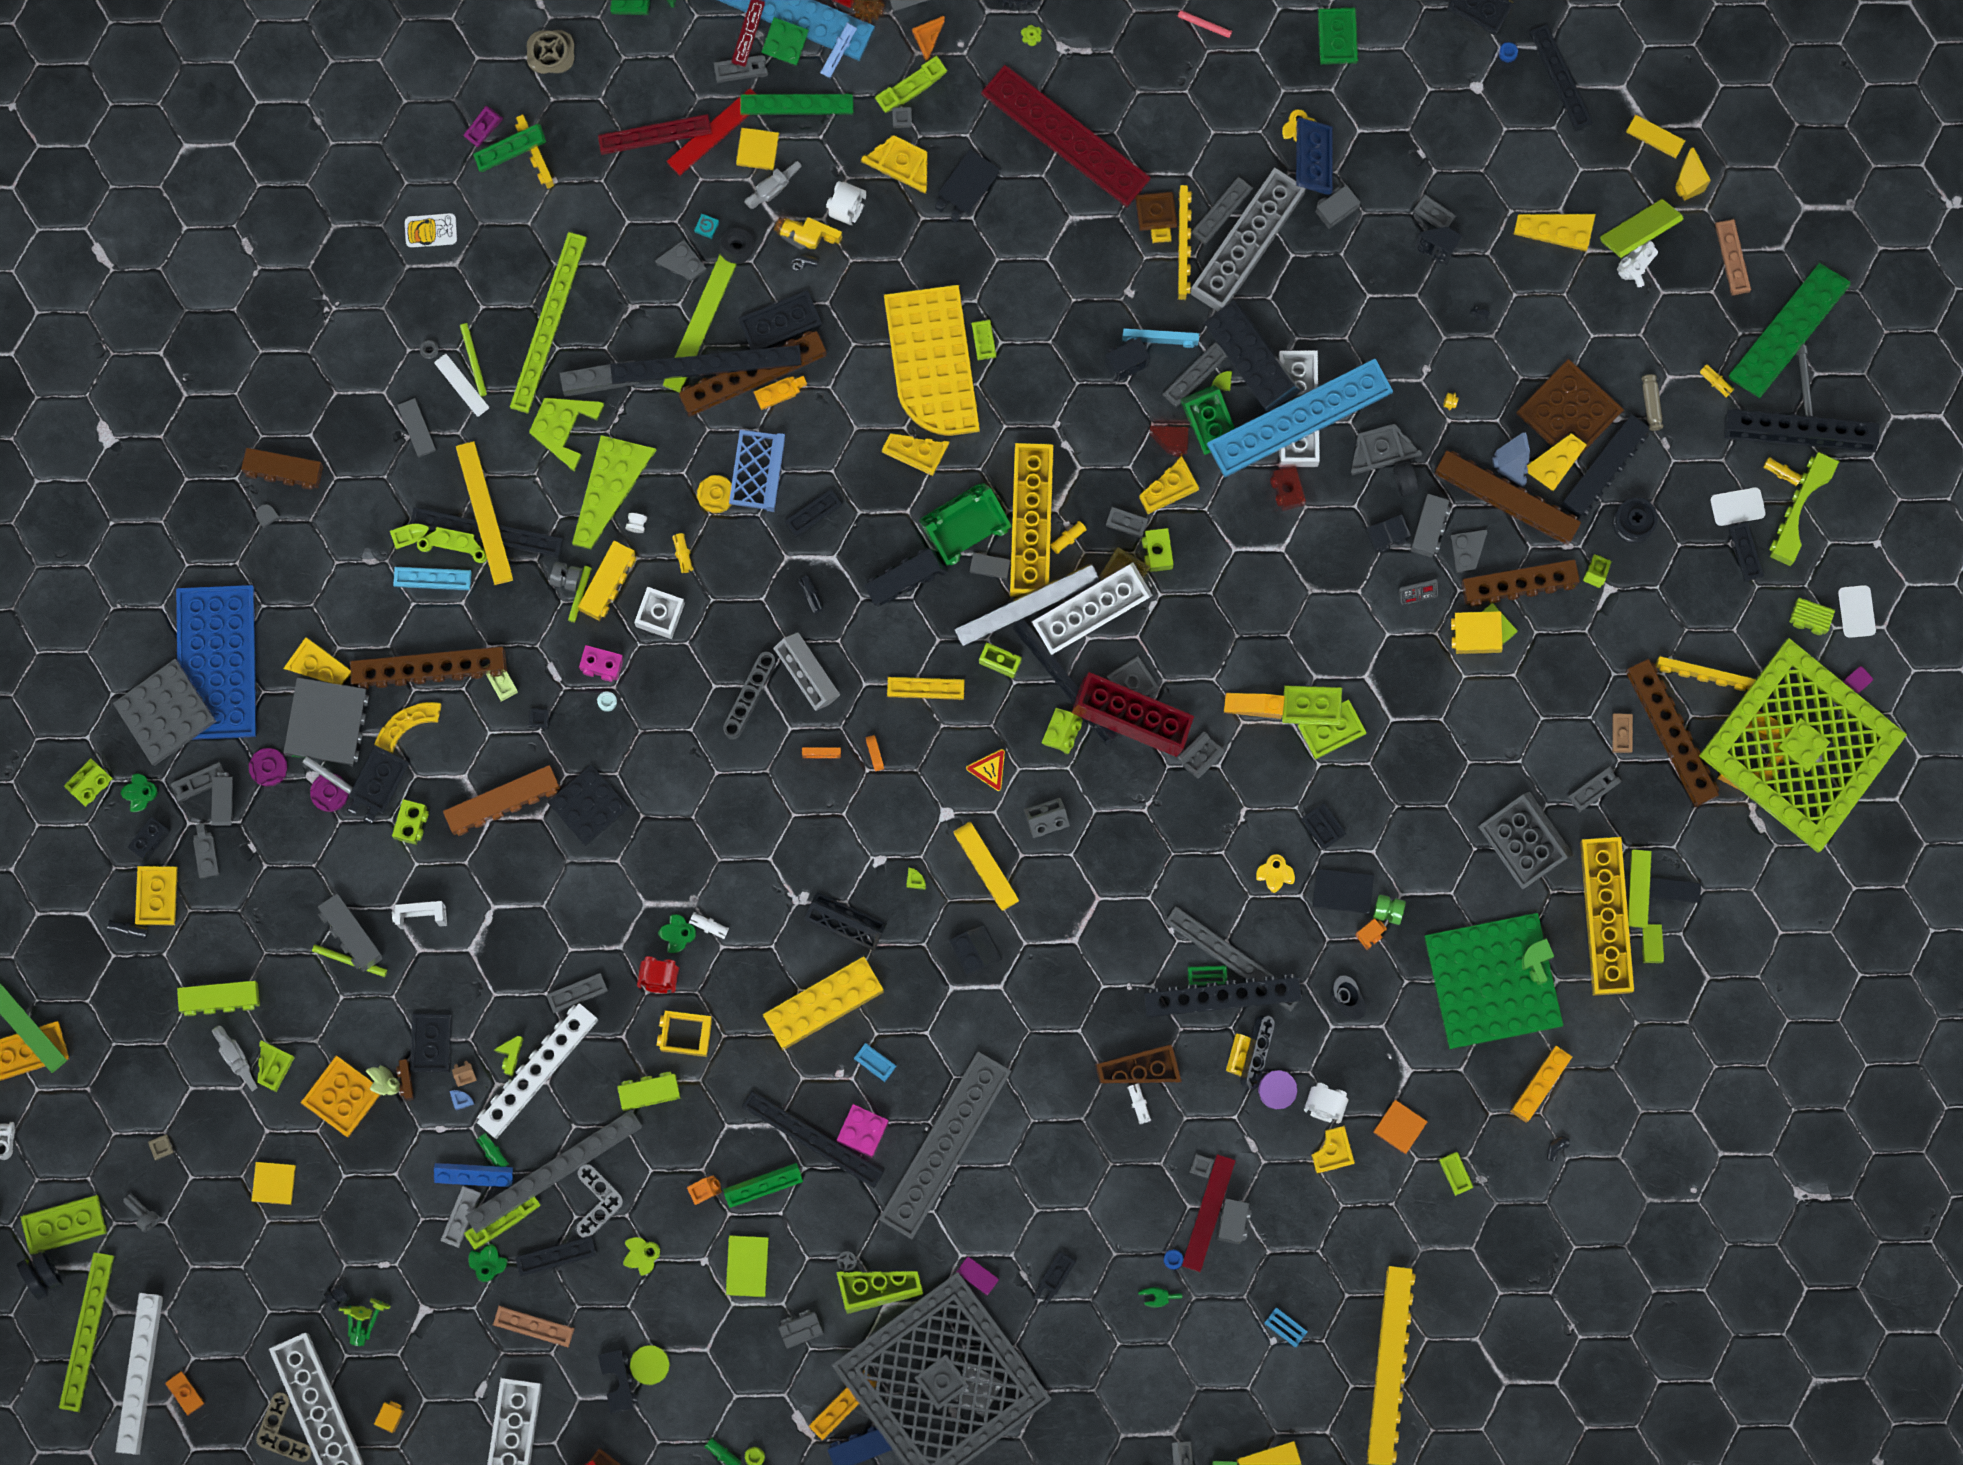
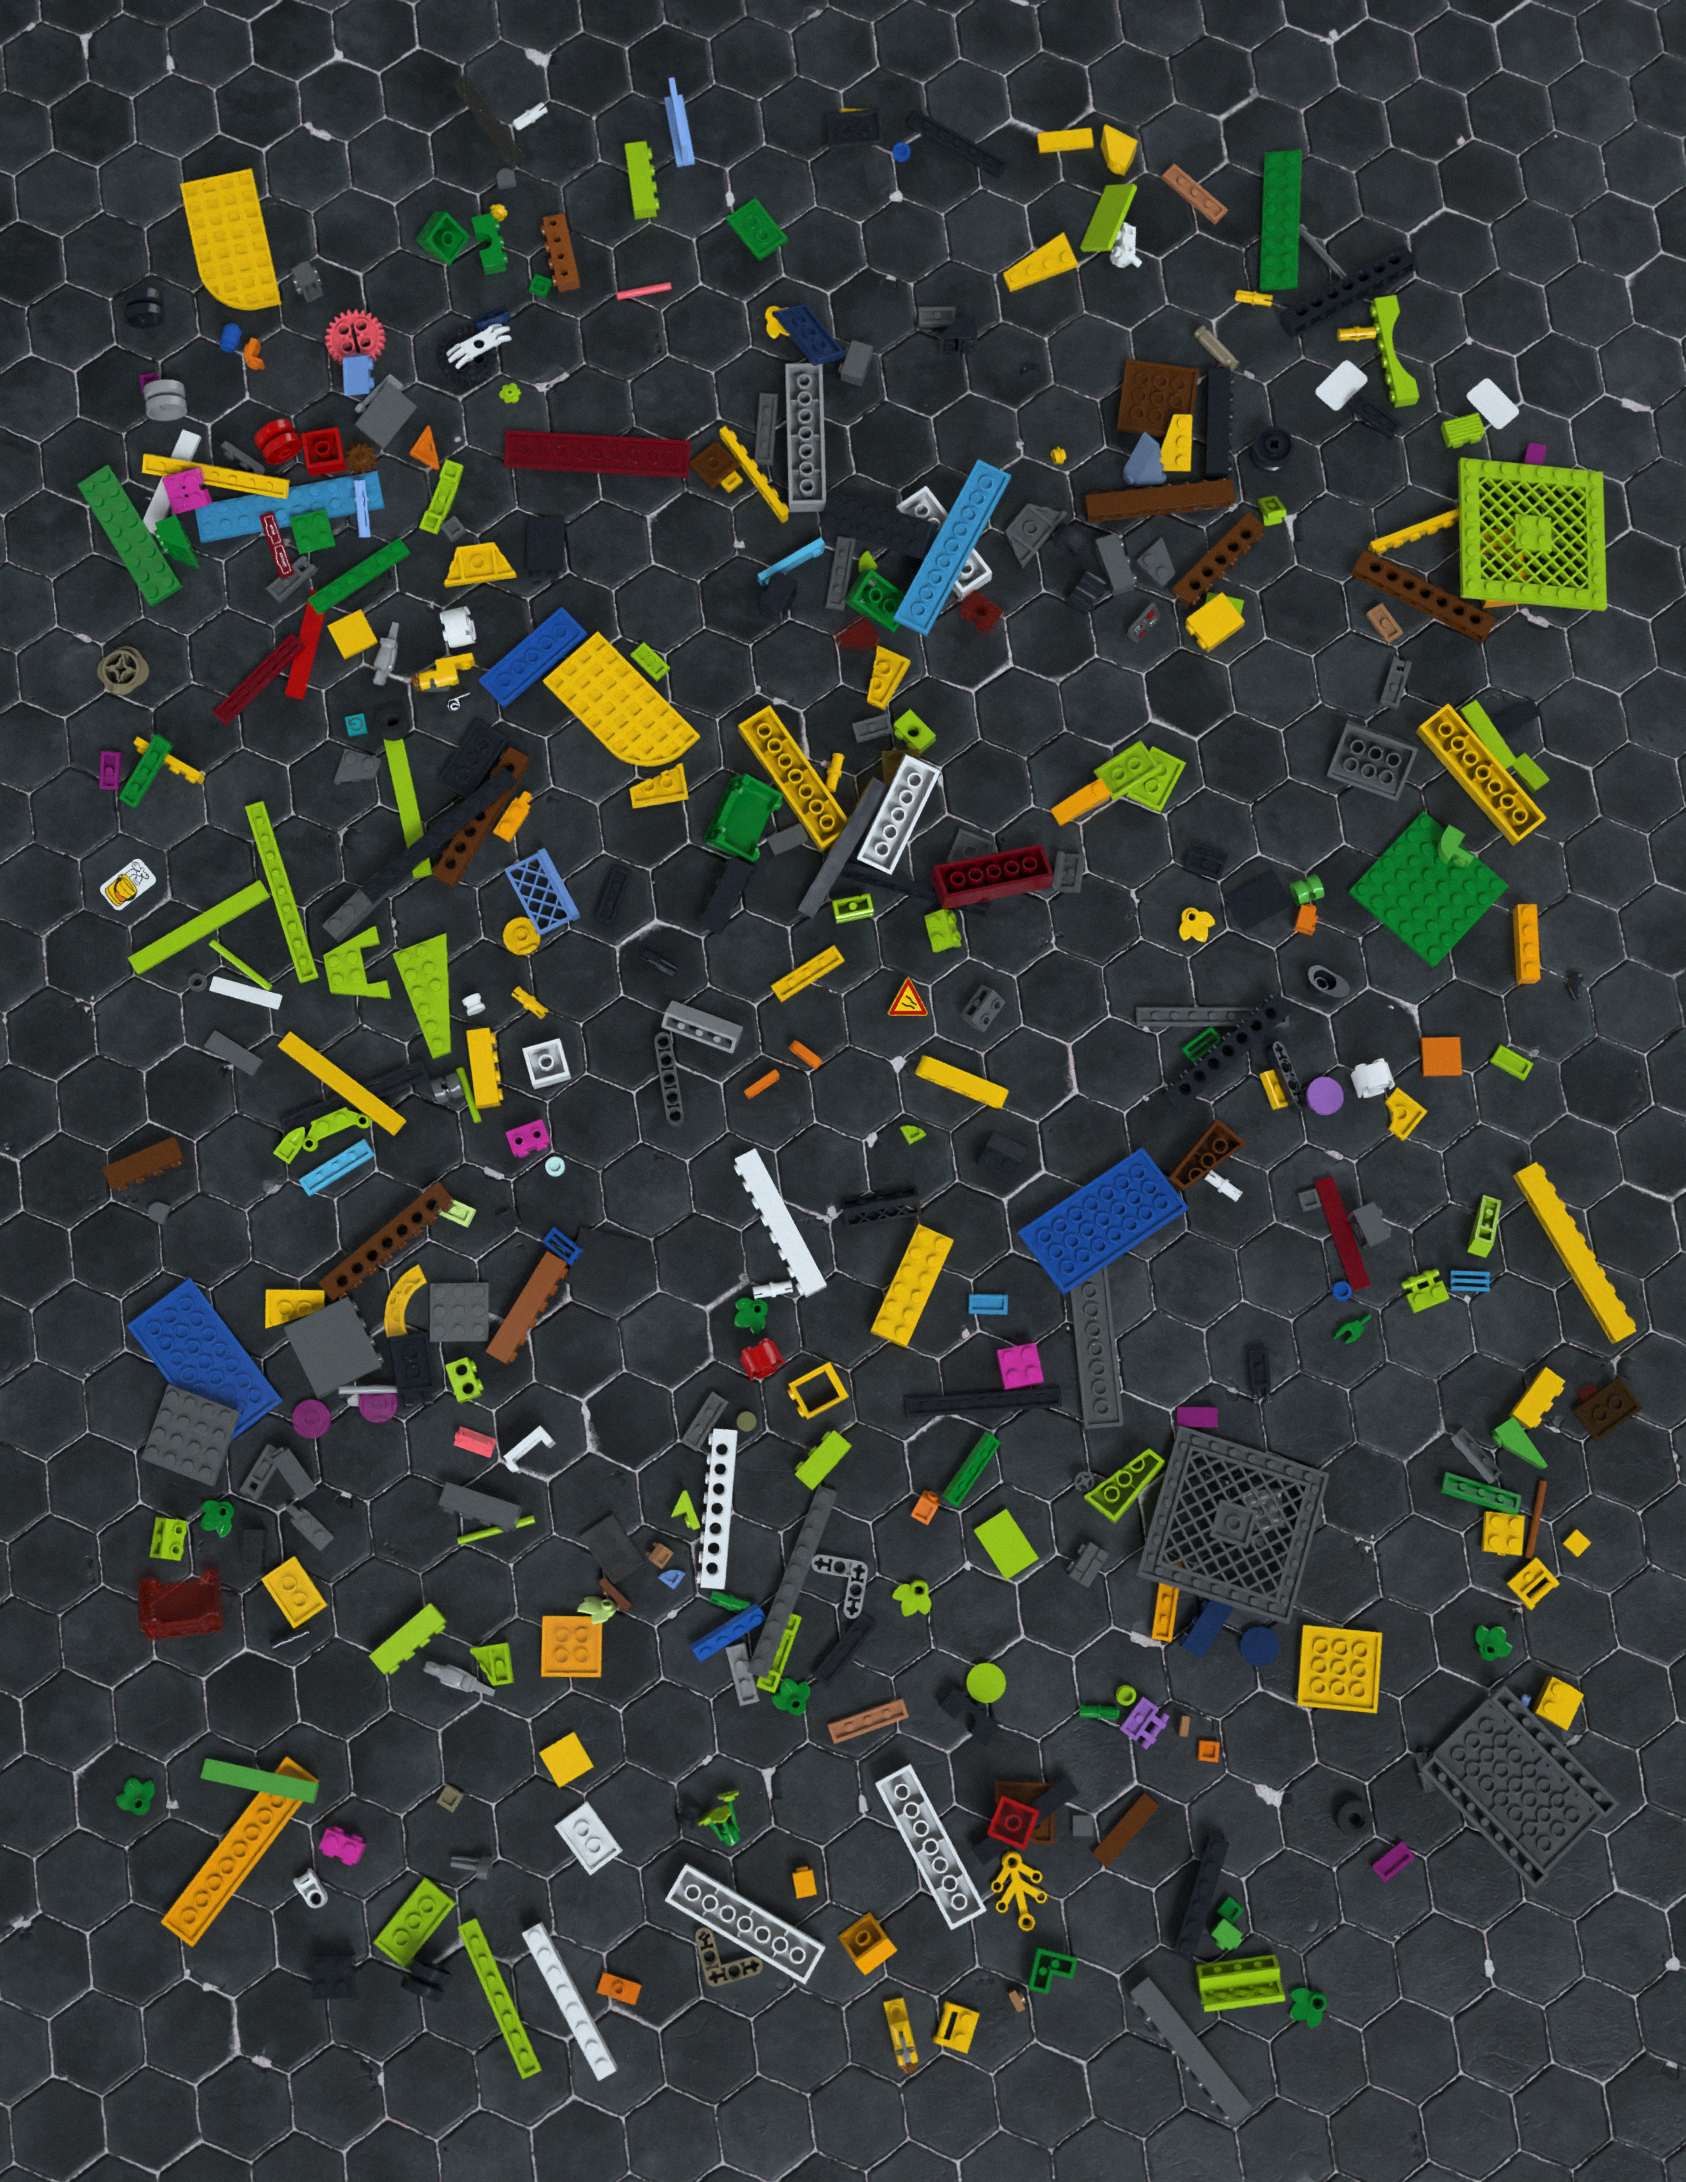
camera: 35 degrees left, 0 degrees up
none -> lime tile [128,880,270,975]
none -> clear red windscreen [138,1570,224,1640]
none -> dark pink brick [319,1826,367,1865]
none -> dark grey plate [430,1283,489,1343]
none -> coral hinge [454,1426,497,1458]
none -> blue plate [479,607,587,708]
none -> blue tile [542,1227,583,1266]
none -> white tile [555,1801,623,1875]
none -> white brick [733,1149,827,1297]
none -> olive tile [737,1412,756,1432]
none -> blue plate [1018,1147,1189,1296]
none -> lime plate [1401,1268,1450,1314]
none -> lime slope [1467,1195,1502,1258]

